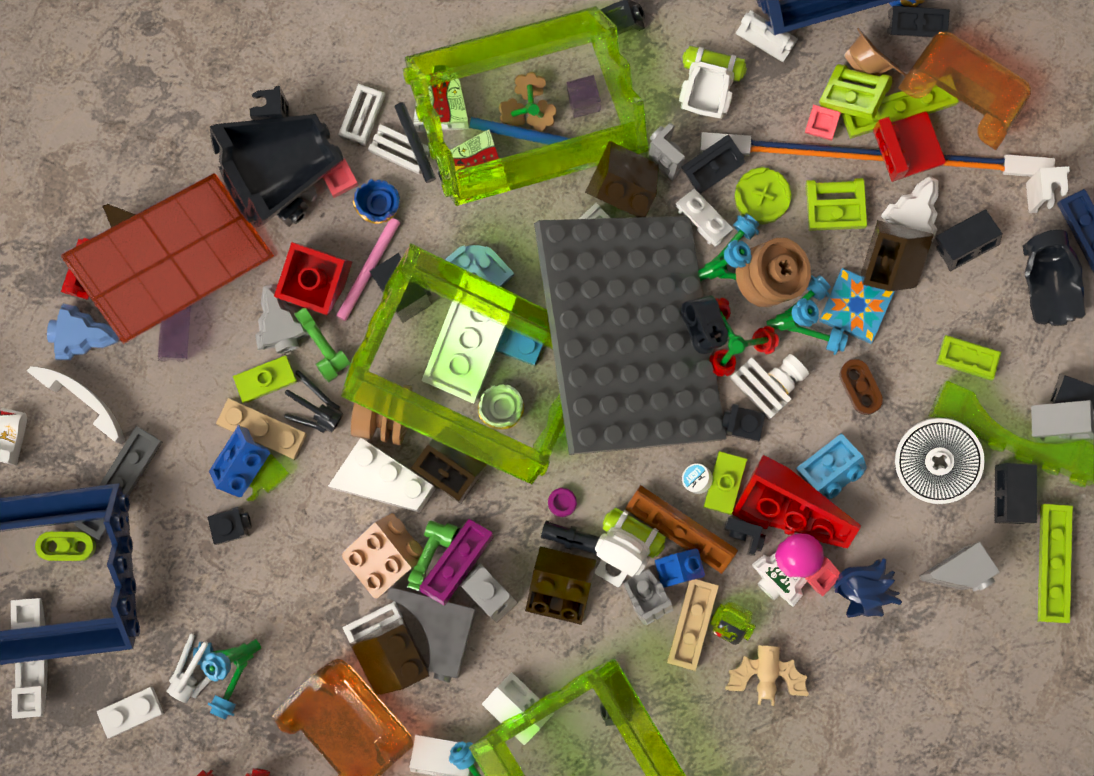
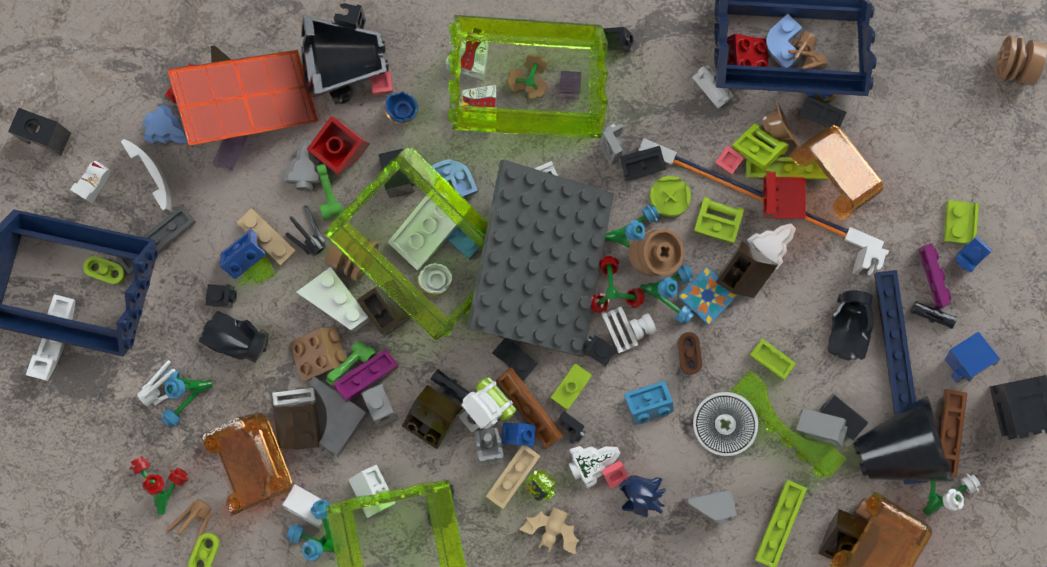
camera: 15 degrees right, 0 degrees up
white plate [97,687,164,739] -> none
lime plate [233,355,297,404] -> none
bright pink bar [336,218,400,321] -> none
white tile [338,83,385,146] -> none
white tile [368,124,431,174] -> none
black bar [394,102,436,183] -> none
blue bar [469,117,581,151] -> none
magenta tile [548,488,577,517] -> none
dark brown slope [585,141,659,218] -> none
white hinge [676,188,733,247] -> none
white piece [679,45,747,119] -> none
black piece [681,295,728,354] -> none
tile [682,463,713,494] -> none
red wedge [732,455,861,549] -> none
dark pink hair [775,533,824,578] -> none
black hinge [935,209,1003,272] -> none
black hinge [994,463,1037,524] -> none
none -> black hair [199,311,269,363]
none -> black slope [492,338,538,380]

